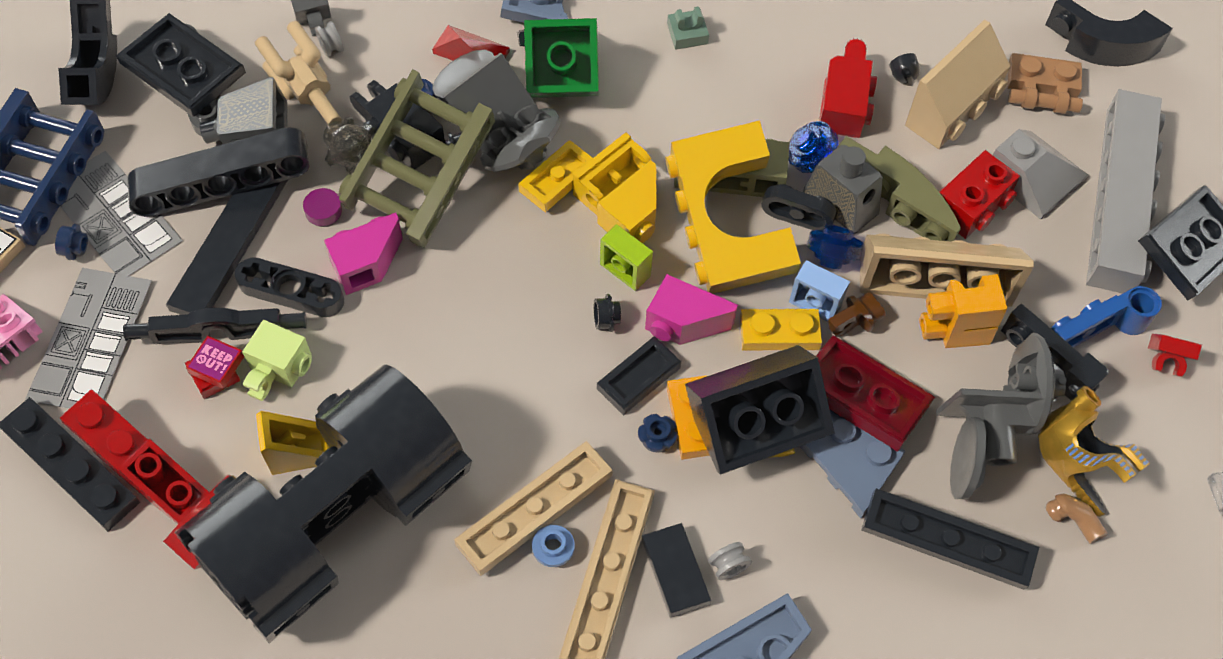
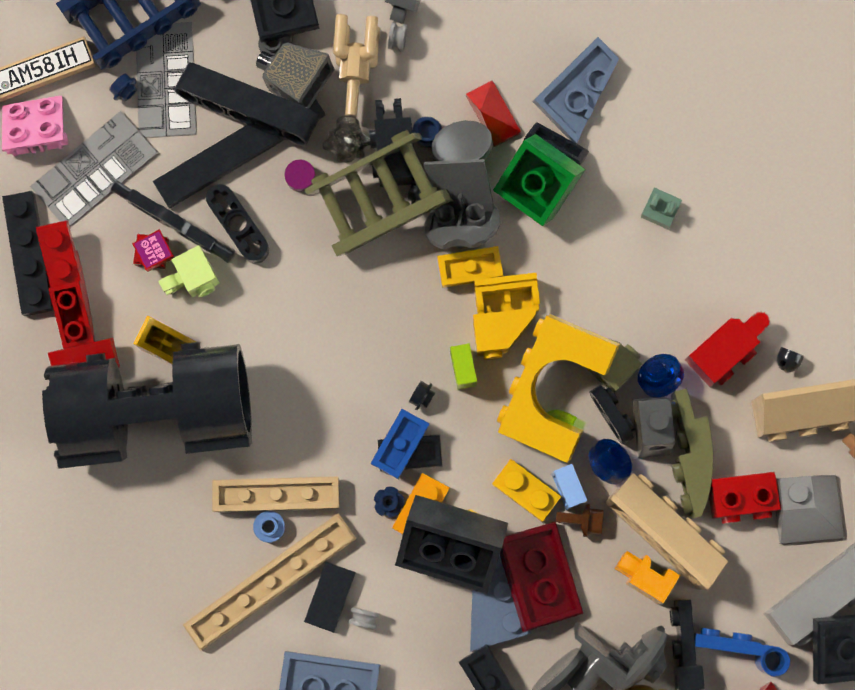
camera: 45 degrees right, 20 degrees up
dark pink slope [324,212,403,295] -> none
dark pink slope [645,274,738,345] -> none
none -> blue plate [371,409,429,480]

